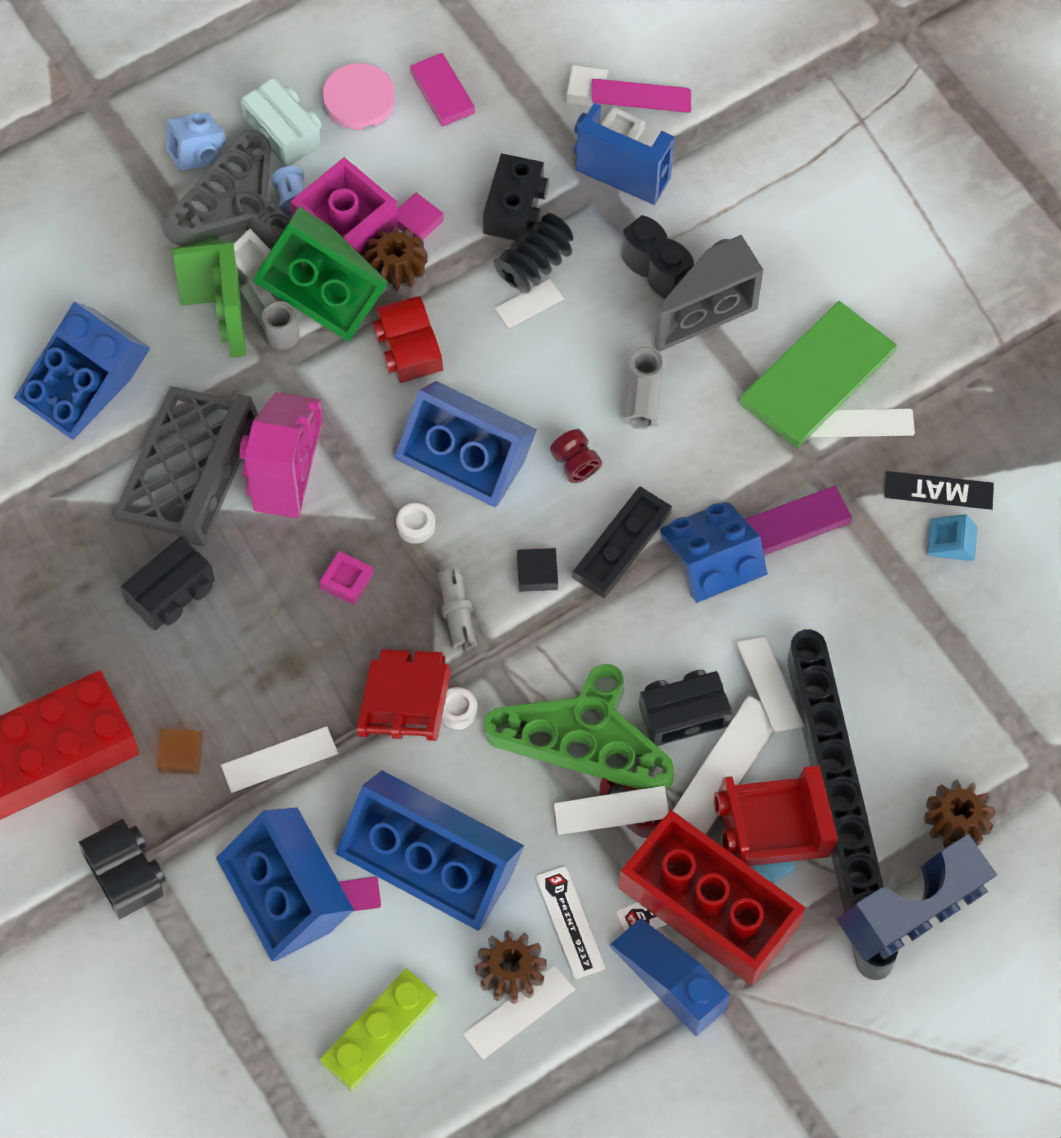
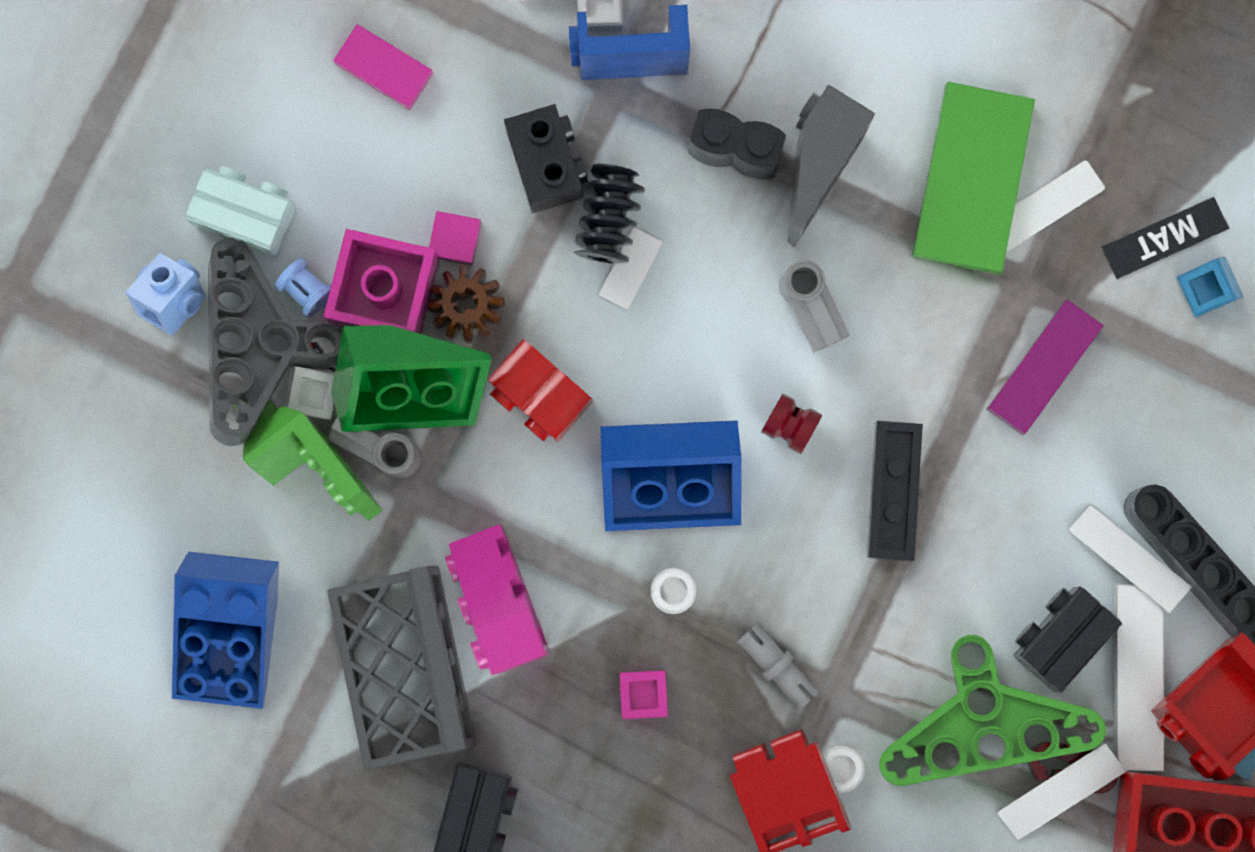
camera: 30 degrees left, 20 degrees up
bright pink tile [323,63,395,130] -> none
black tile [517,548,558,592] -> none
blue bracket [660,502,768,603] -> none

